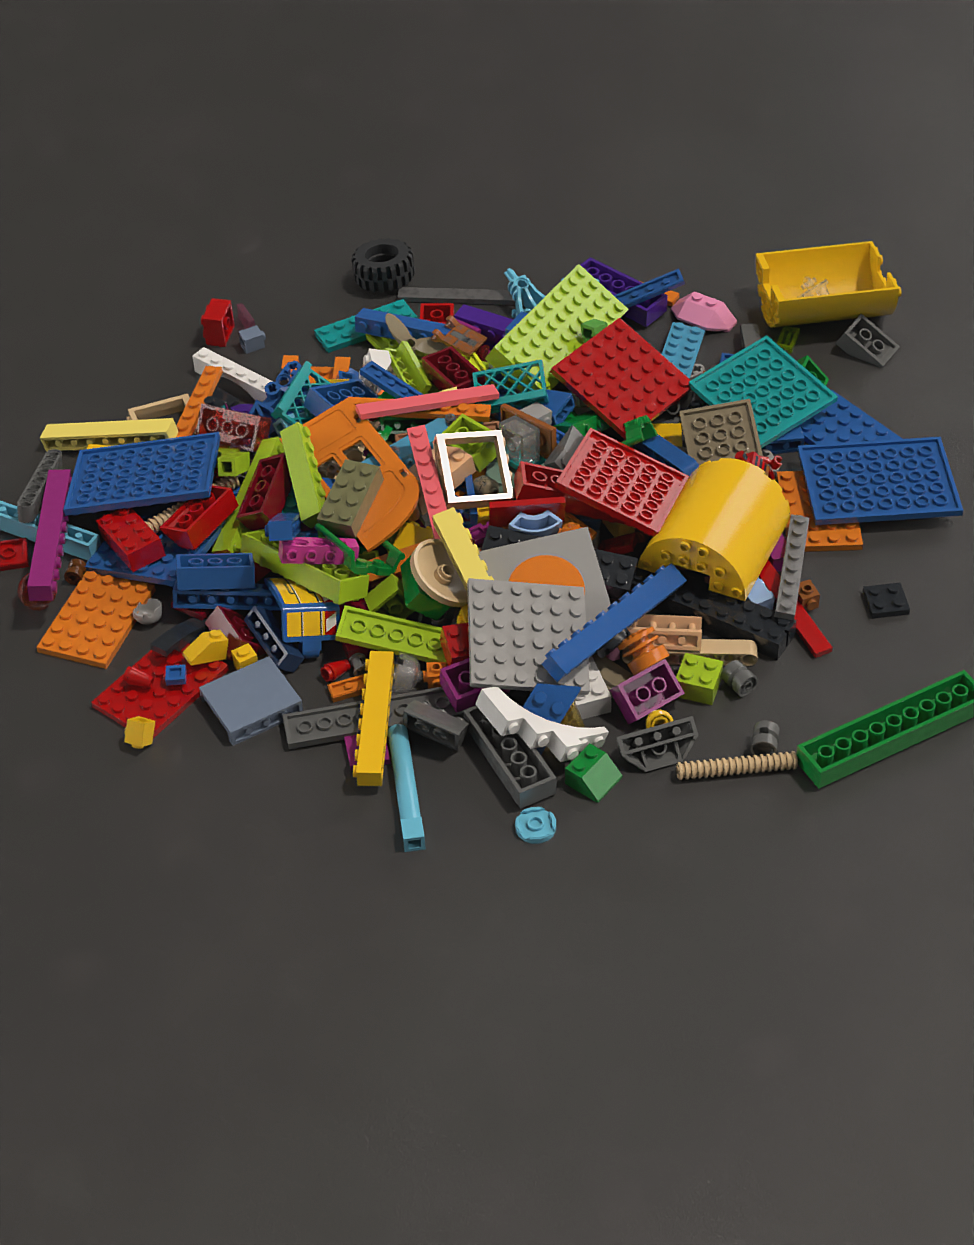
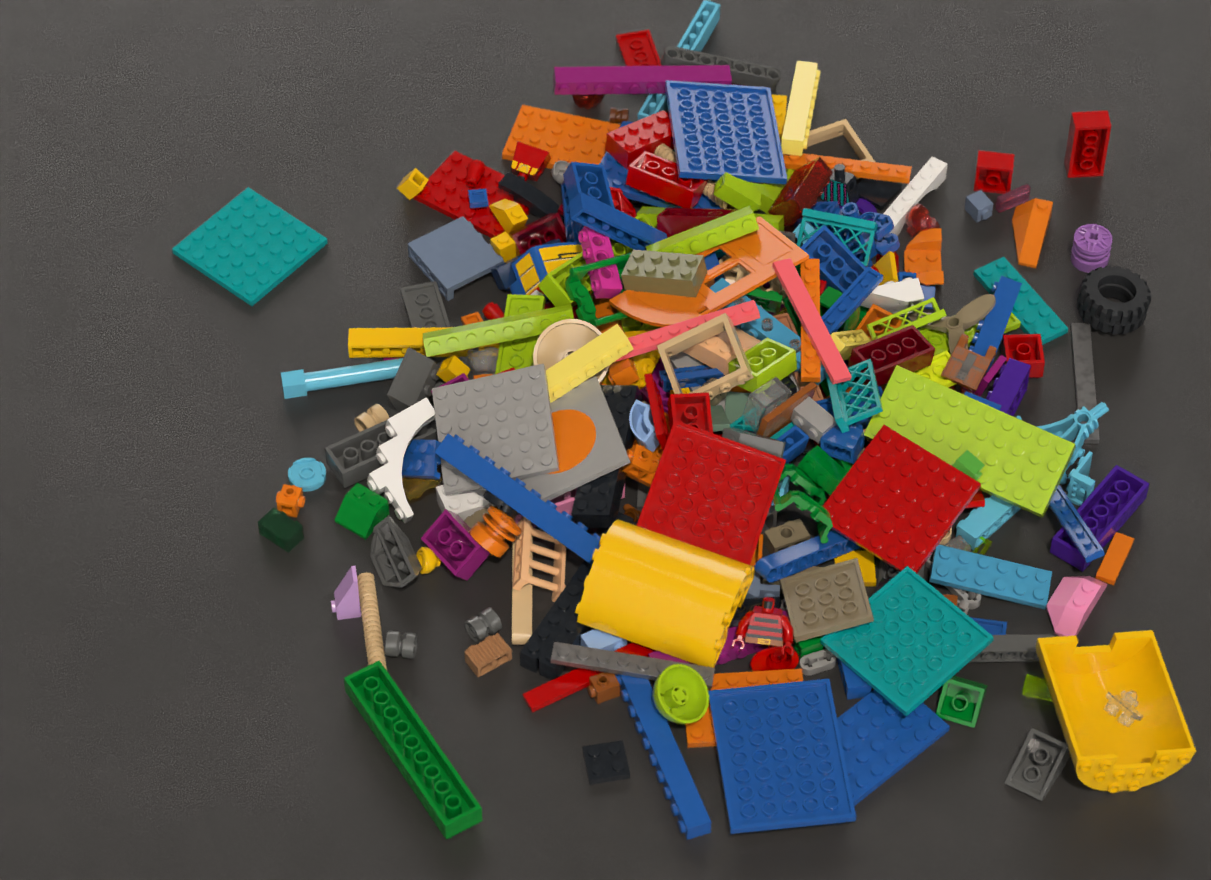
camera: 85 degrees right, 5 degrees up
lime brick [676,653,724,705] -> none
none -> teal plate [172,187,328,306]
none -> clear green brick [258,507,304,553]
none -> orange brick [276,484,306,518]
none -> lavender slope [331,566,361,620]
none -> tan wheel [354,404,389,432]
none -> lime brick [423,304,574,357]
none -> yellow brick [436,355,470,382]
none -> medium nougat brick [465,633,512,678]
none -> red torso [511,141,551,182]
none -> blue brick [615,674,711,840]
none -> lime piece [653,664,709,724]
none -> clear red cylinder [906,203,940,237]
none -> orange wedge [1012,198,1053,268]
none -> red brick [1064,110,1111,178]
none -> medium lavender wheel [1071,224,1112,273]

